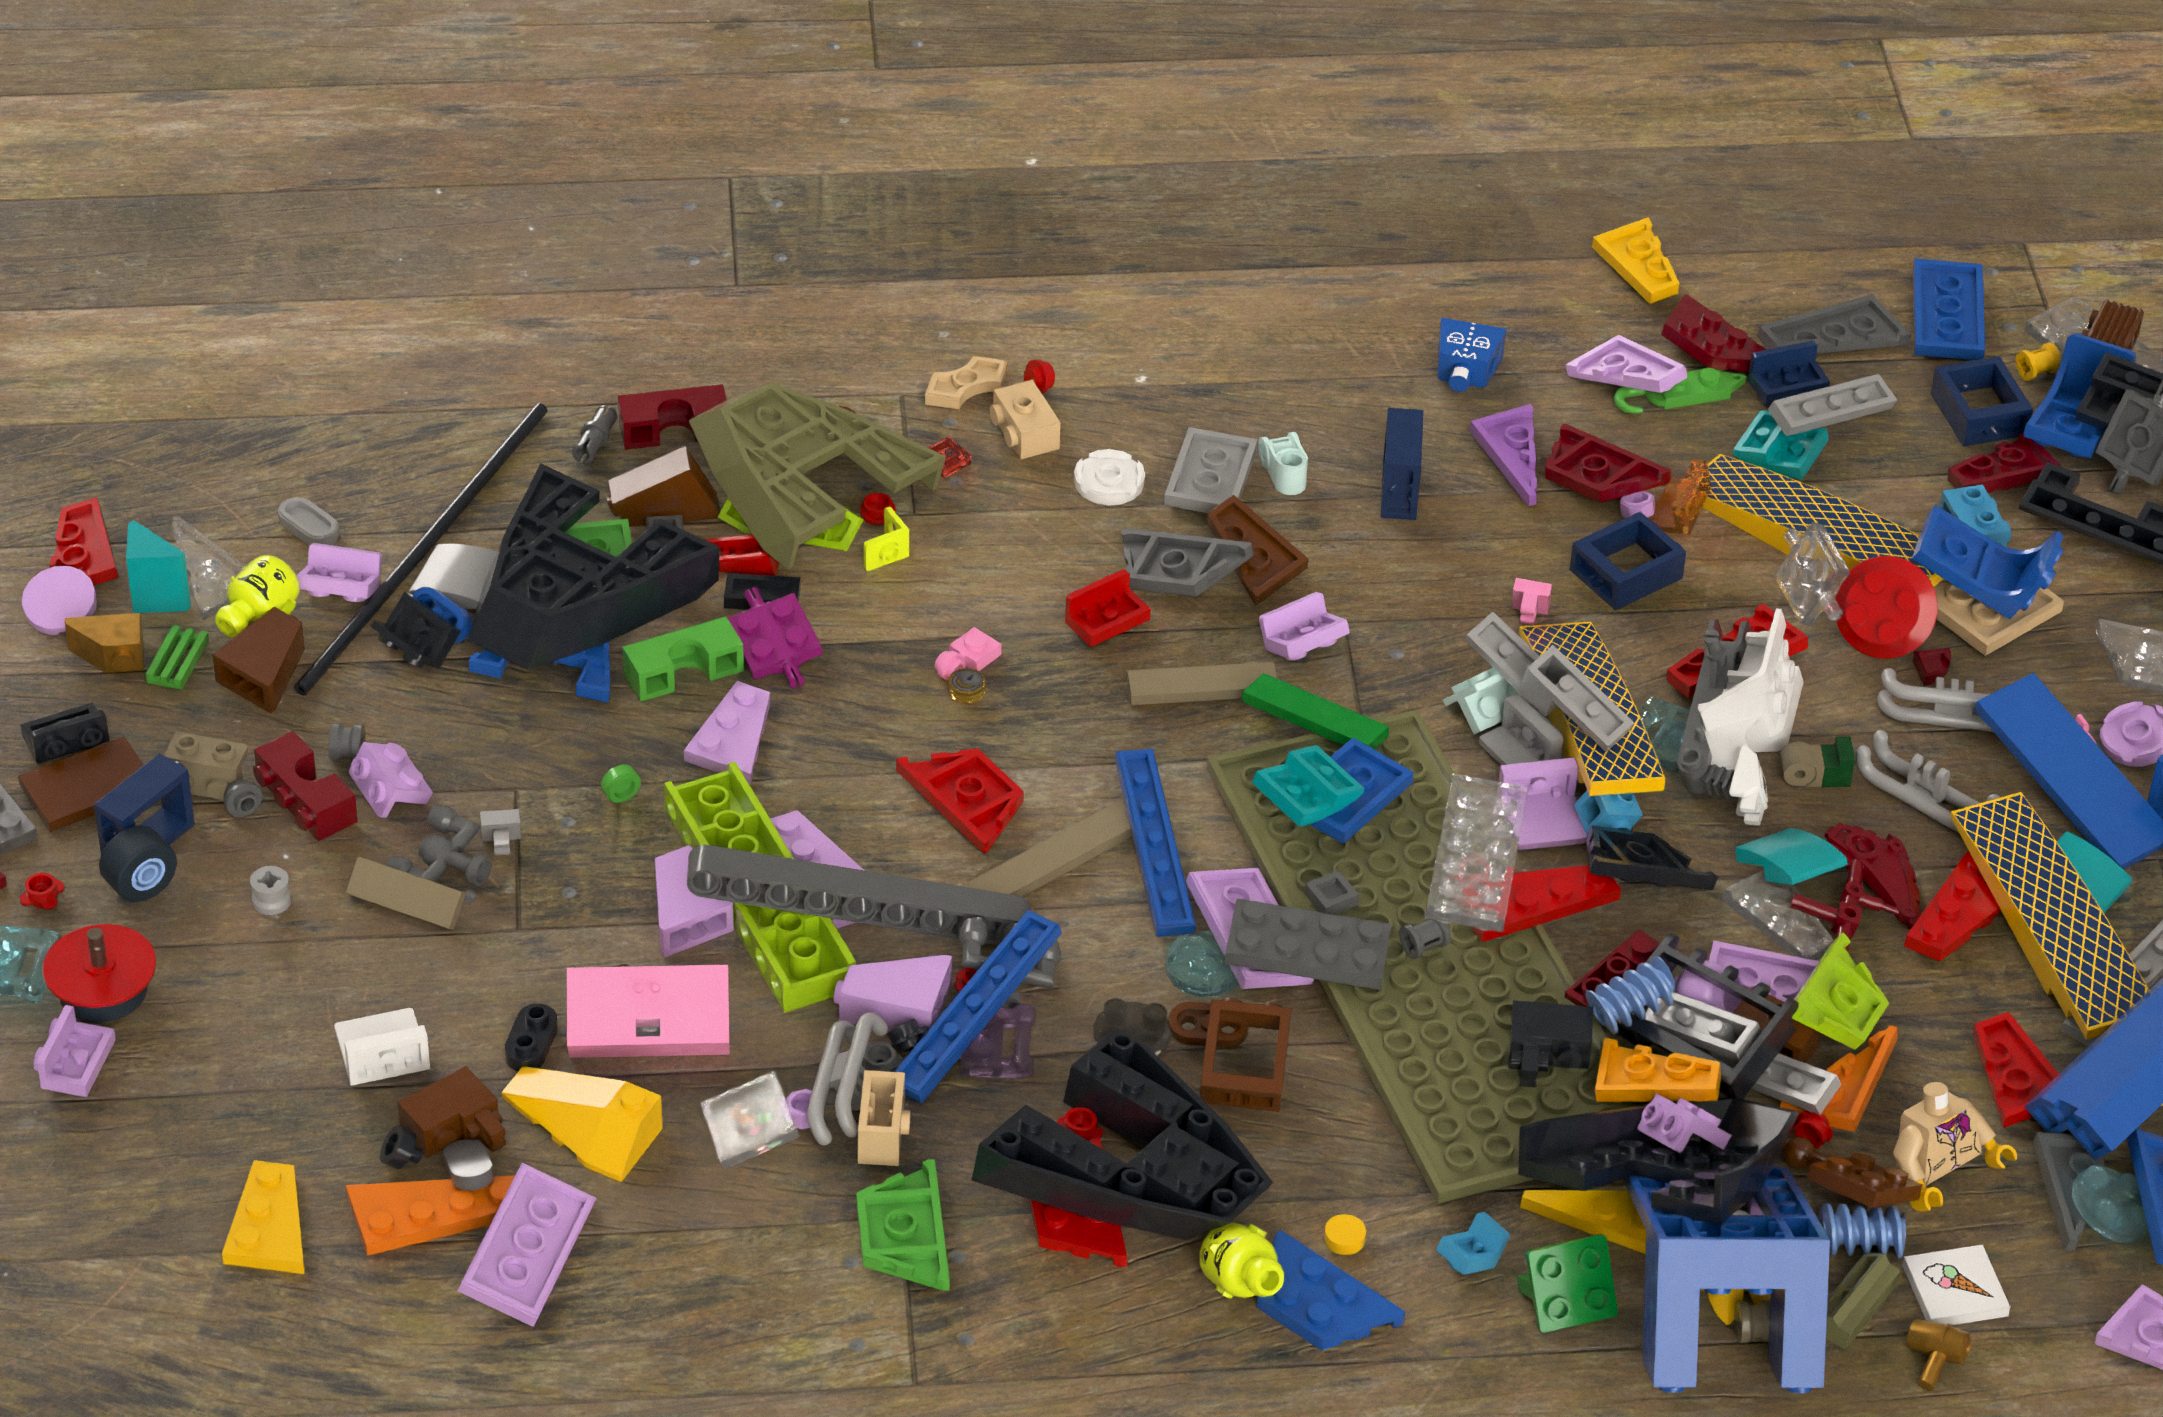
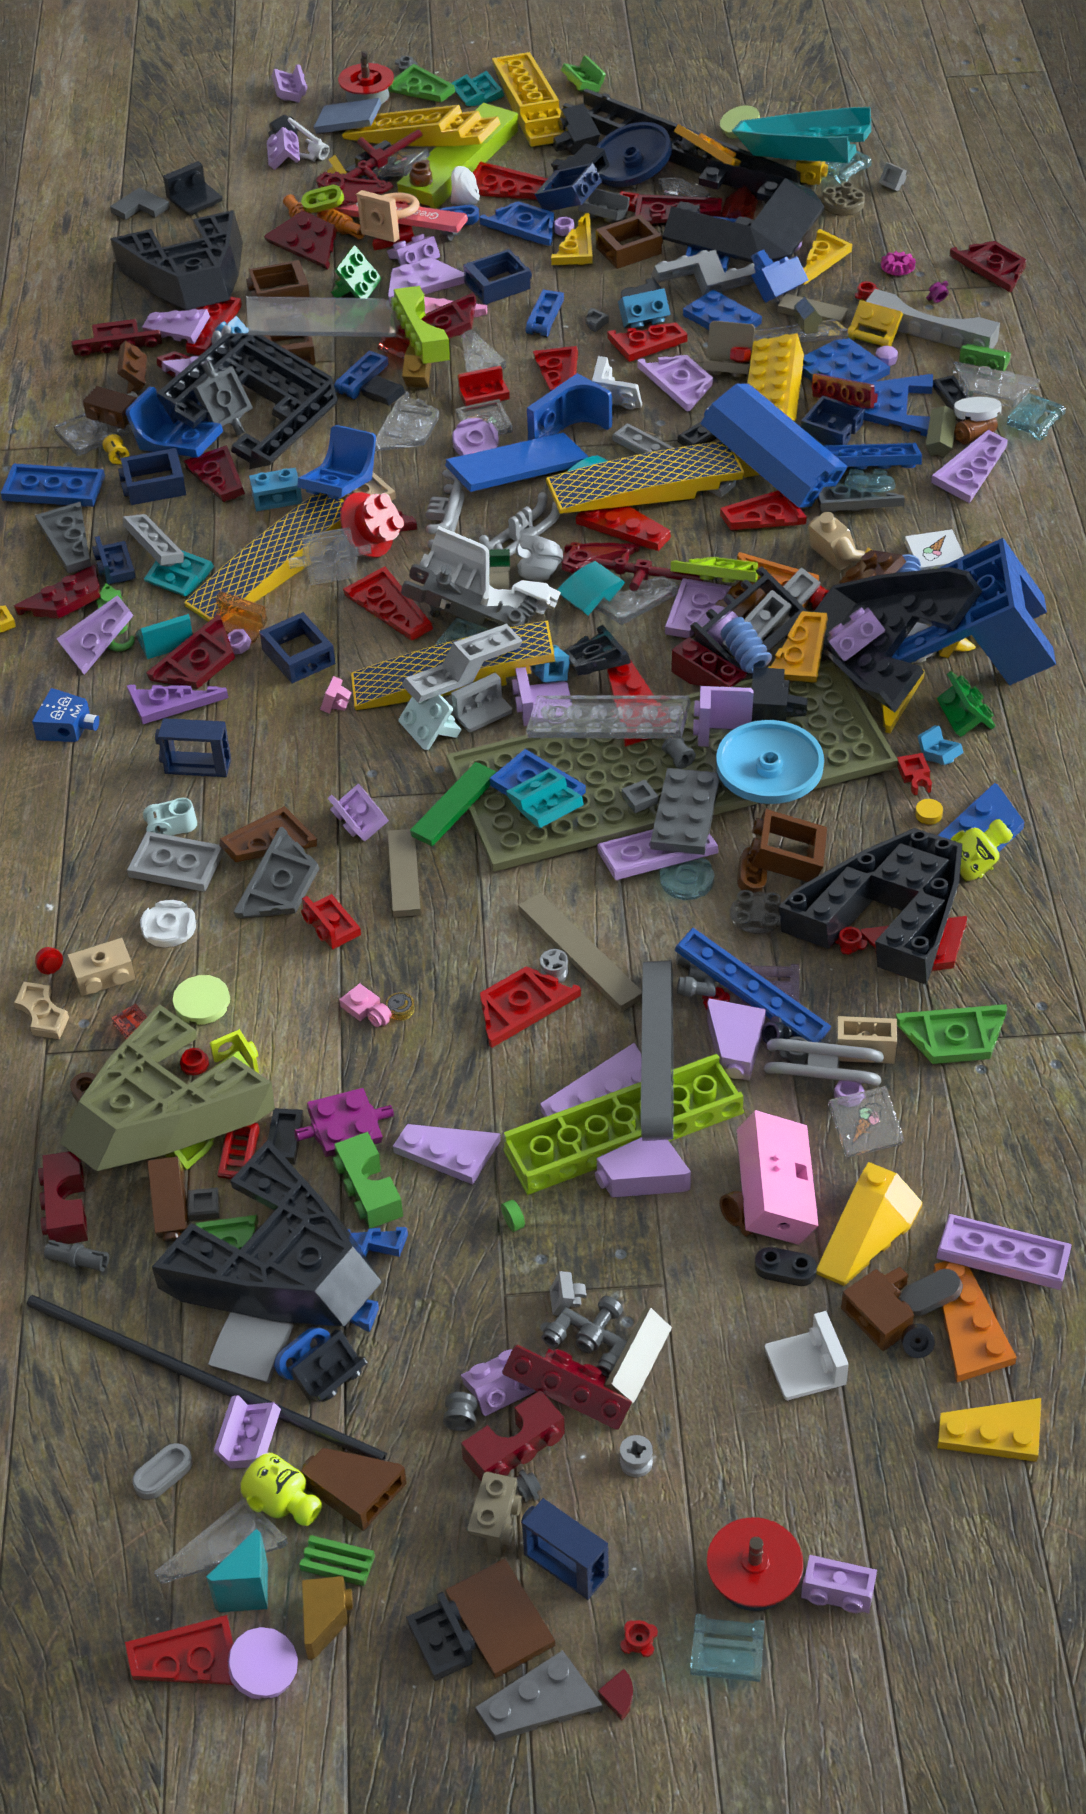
camera: 85 degrees left, 5 degrees up
black wheel [99,825,177,902] -> none
blue tile [1115,749,1196,937] -> none
none -> teal slope [135,614,193,659]
none -> yellowish green tile [172,975,230,1025]
none -> dark red bracket [502,1345,632,1430]
none -> light grey helmet [515,534,563,582]
none -> light grey wheel [540,949,569,983]
none -> lavender bracket [693,686,753,747]
none -> medium azure dish [716,720,824,804]
none -> red plate [897,753,932,795]

